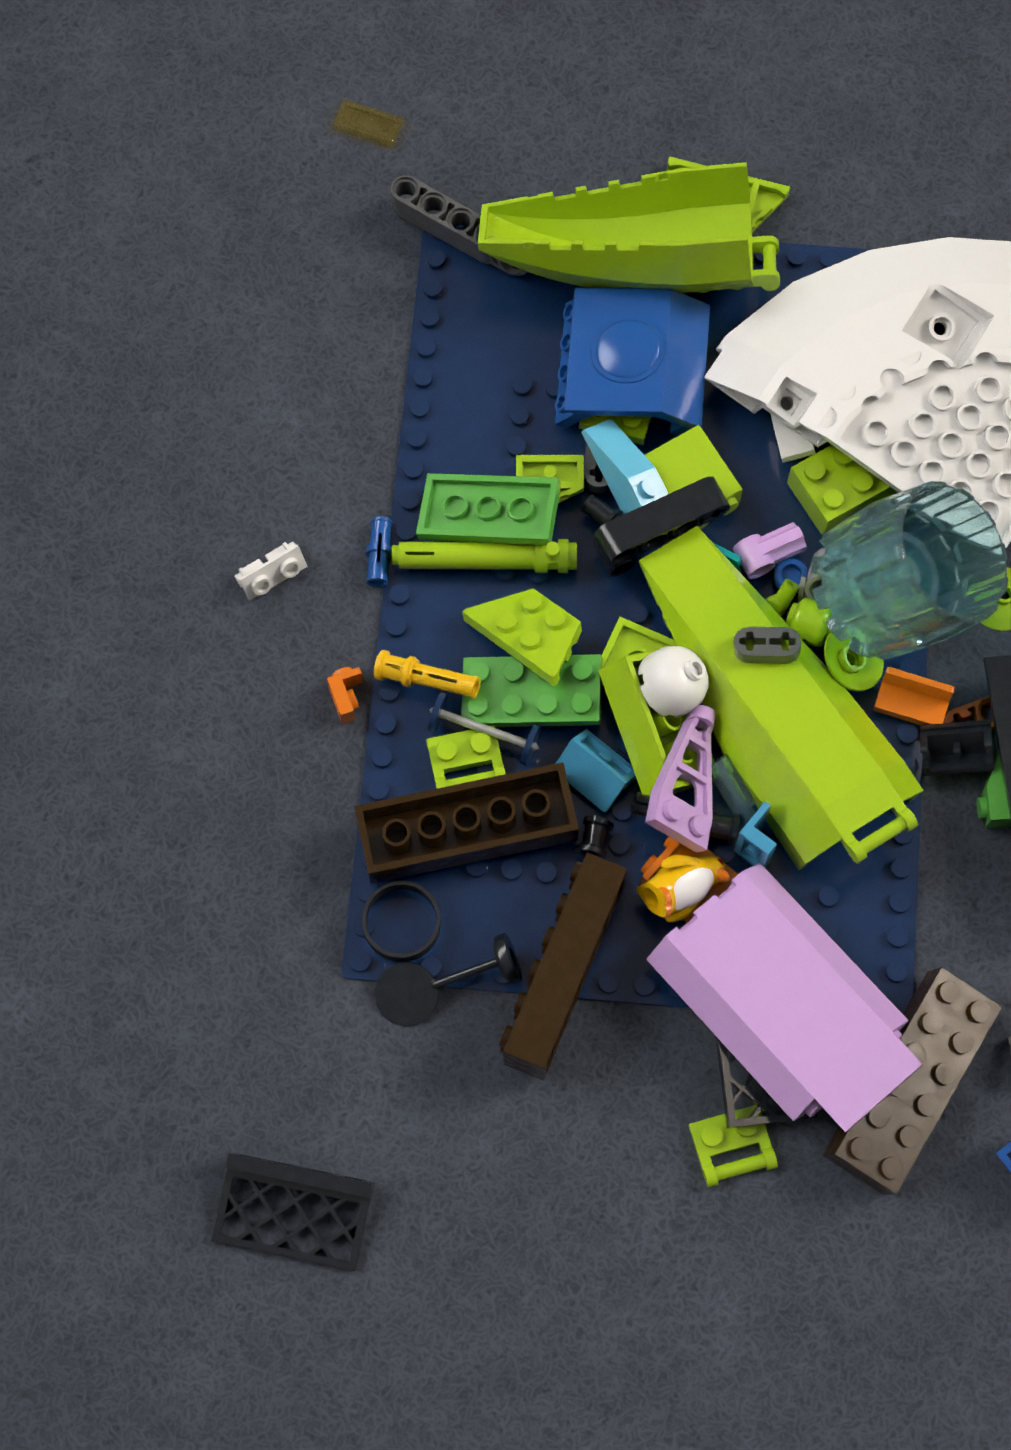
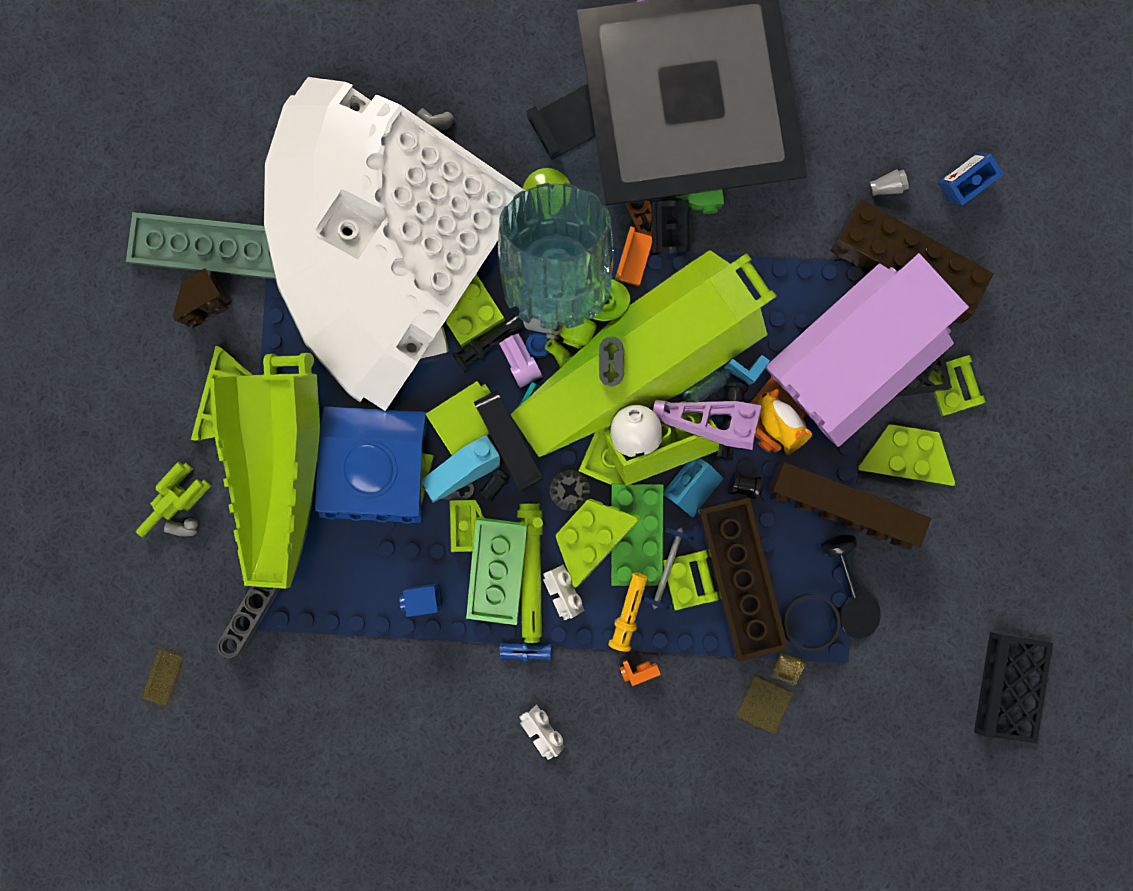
camera: 95 degrees left, 15 degrees up
none -> sand green plate [126,212,275,279]
none -> lime plant [136,462,211,537]
none -> light grey arm [164,518,199,537]
none -> dark brown slope [172,268,232,328]
none -> blue brick [399,583,442,617]
none -> black pin [452,313,525,373]
none -> white hinge [543,565,584,620]
none -> dark grey gear [550,470,590,510]
none -> clear yellow piece [736,676,793,734]
none -> clear yellow tile [771,653,805,686]
none -> lime wing [857,424,955,486]

